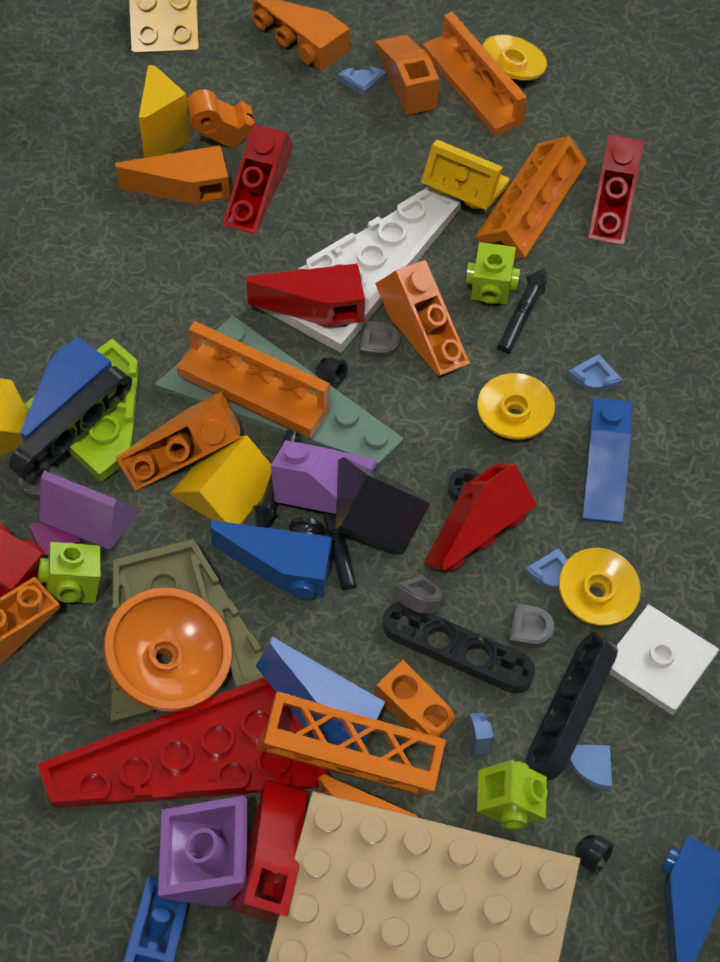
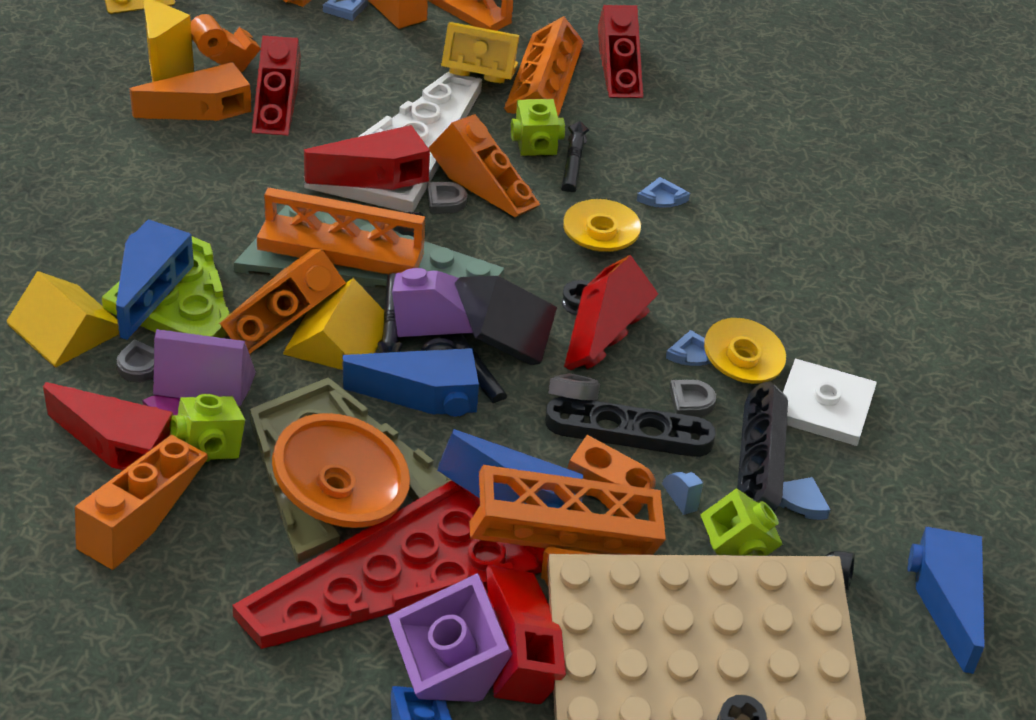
camera: 20 degrees left, 15 degrees down
black beam [9,366,132,482] -> none
blue slope [582,397,633,524] -> none

